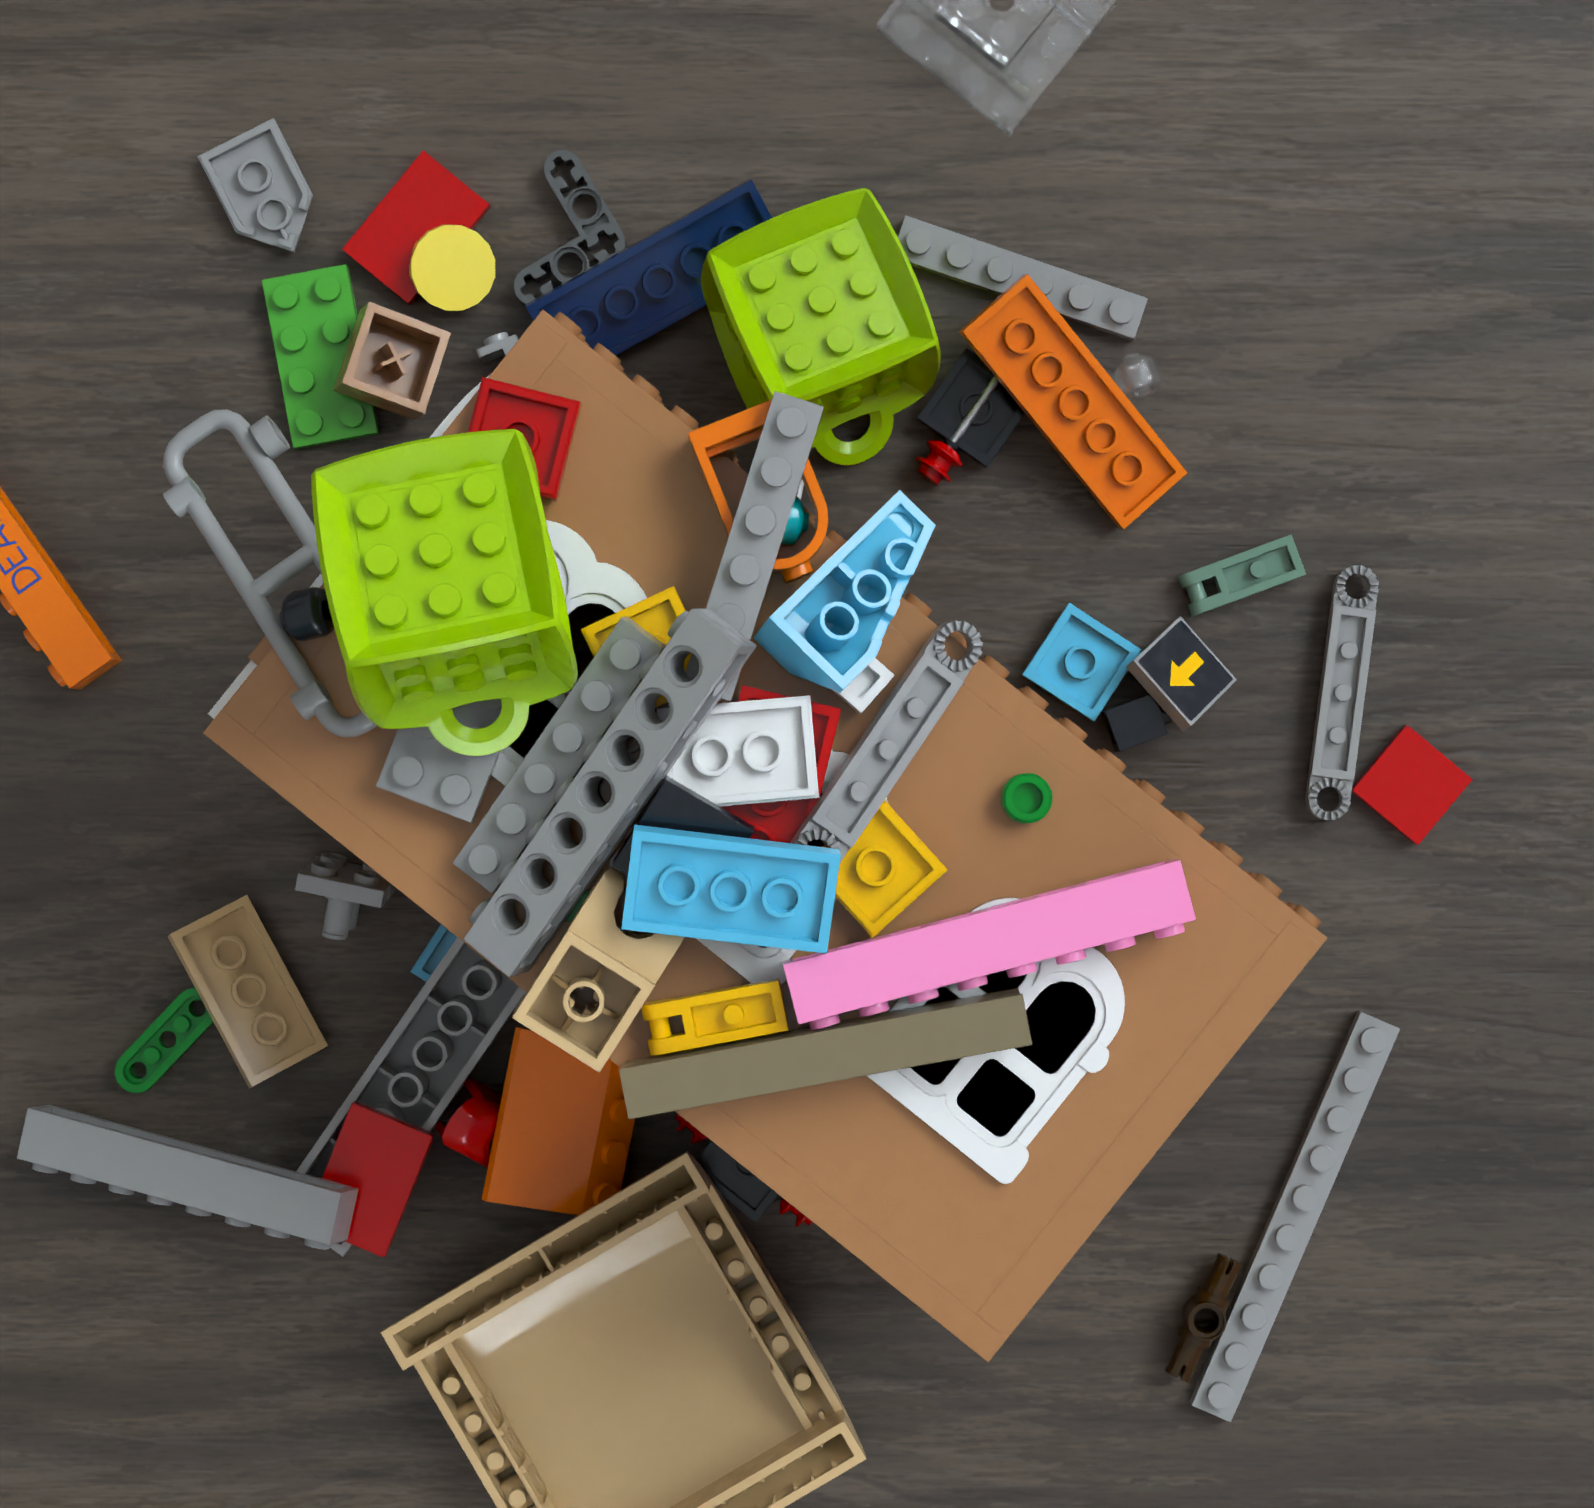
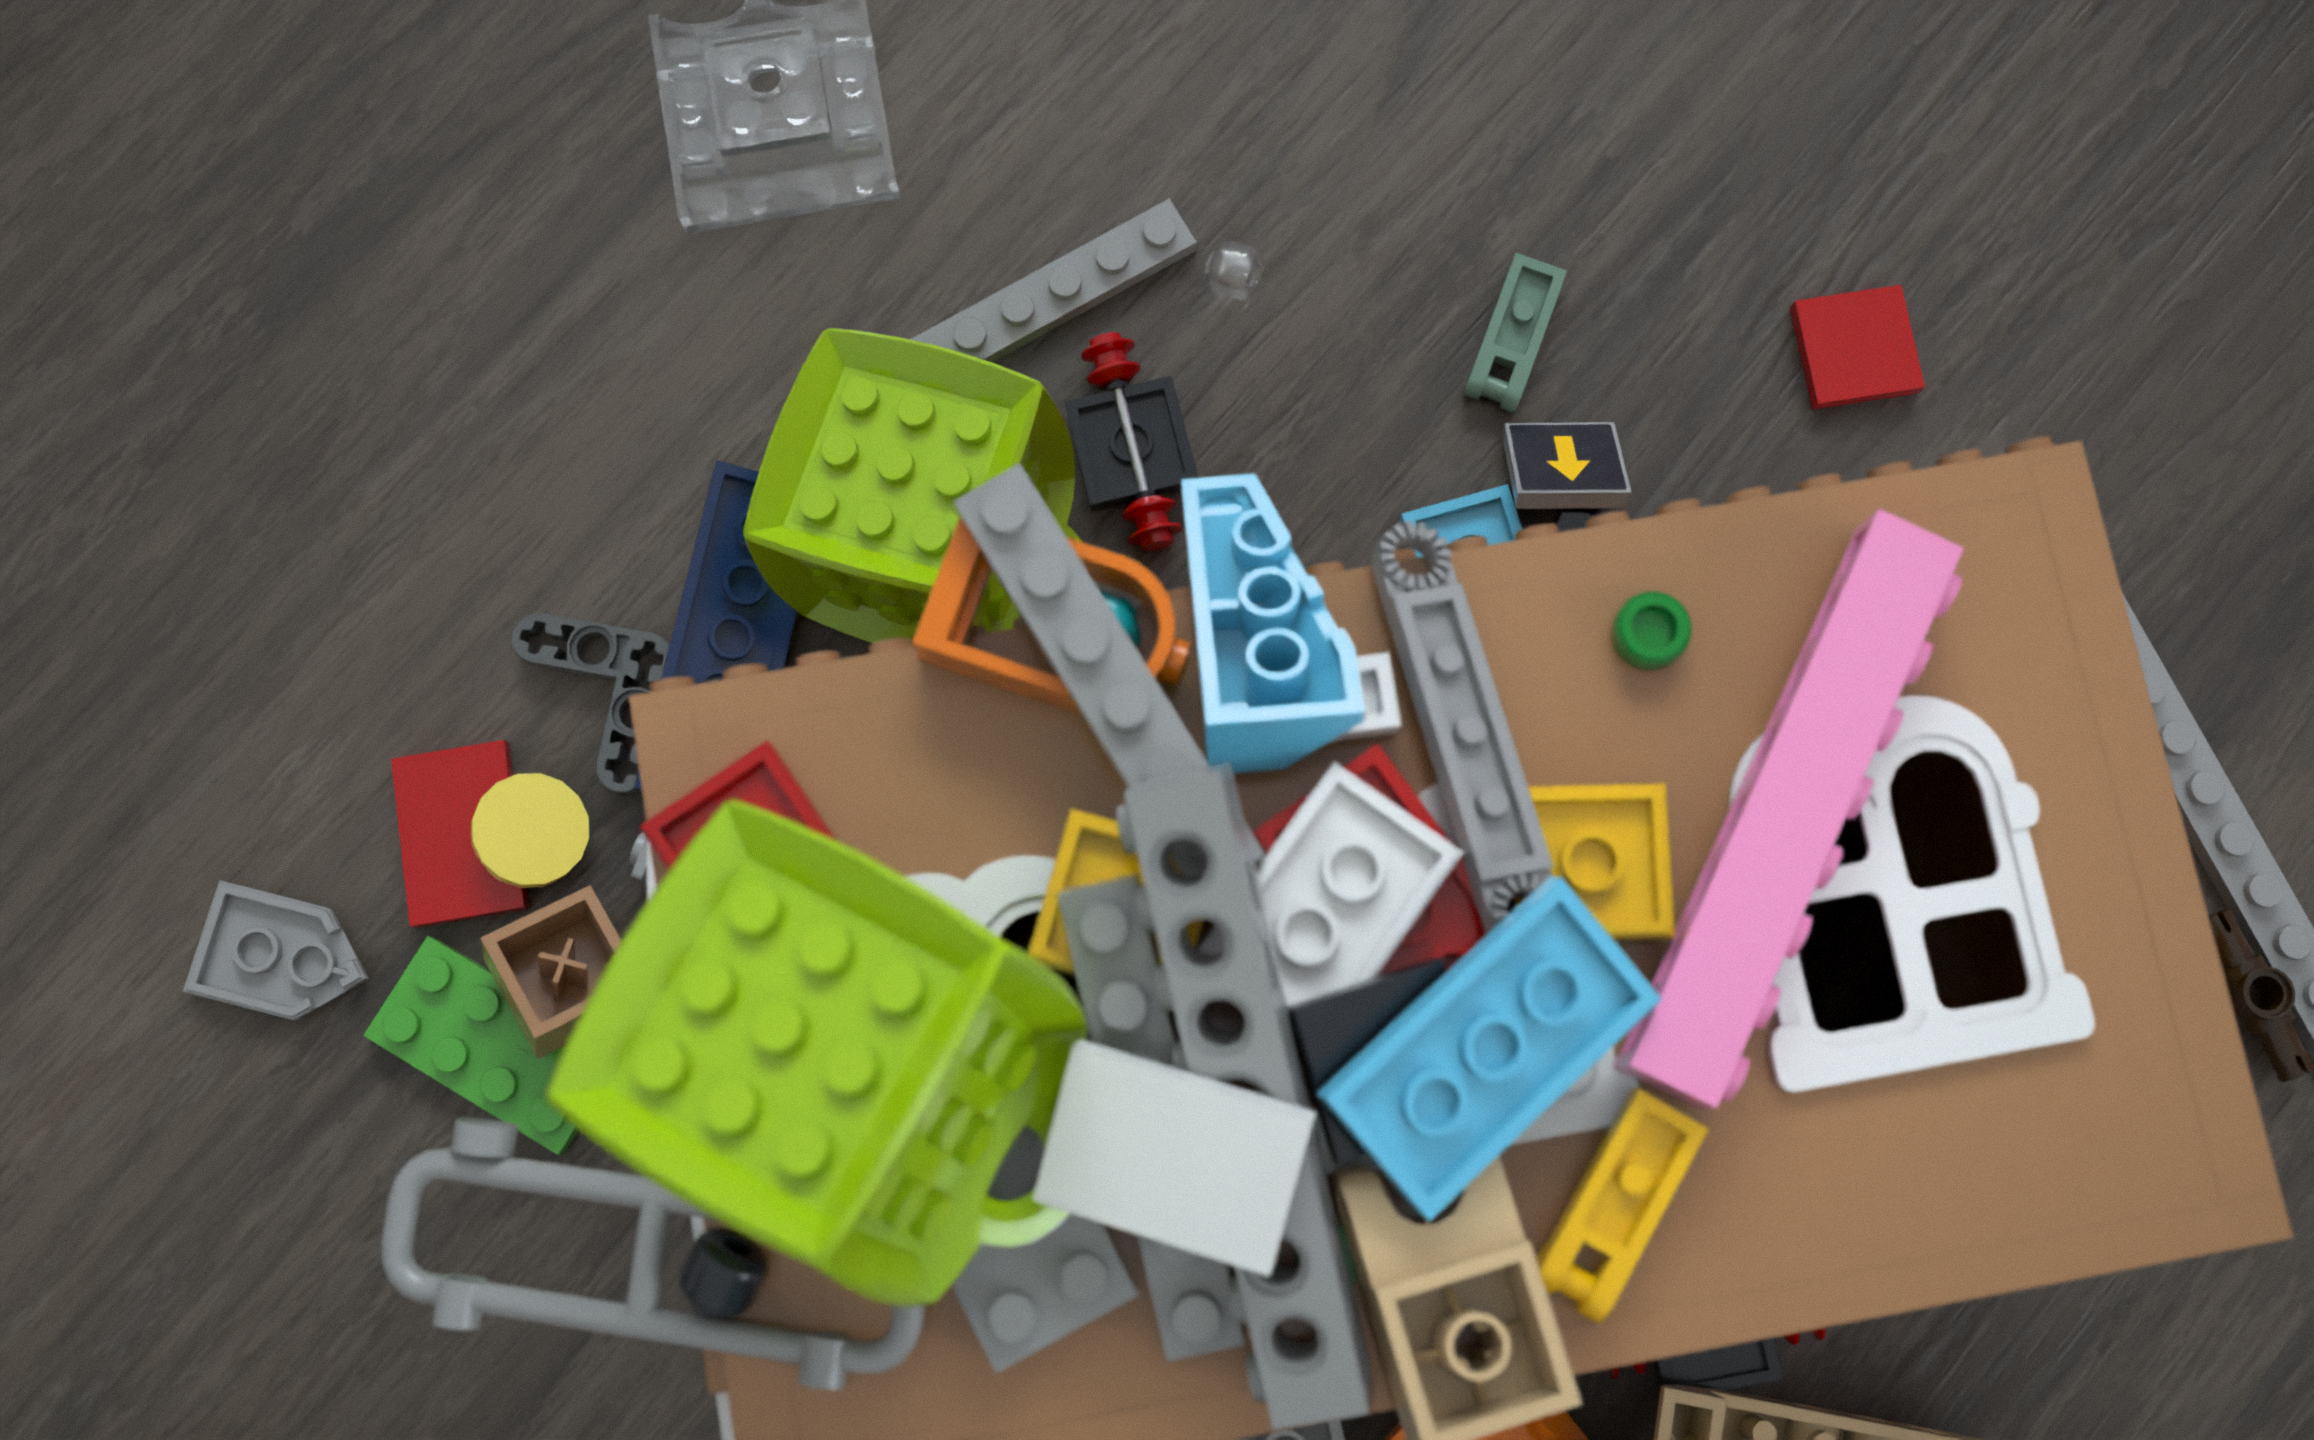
camera: 50 degrees left, 10 degrees down
dark tan tile [619,988,1032,1119] -> none
orange plate [959,274,1187,529] -> none
light grey plate [1305,565,1379,820] -> none
none -> white tile [1032,1039,1316,1277]

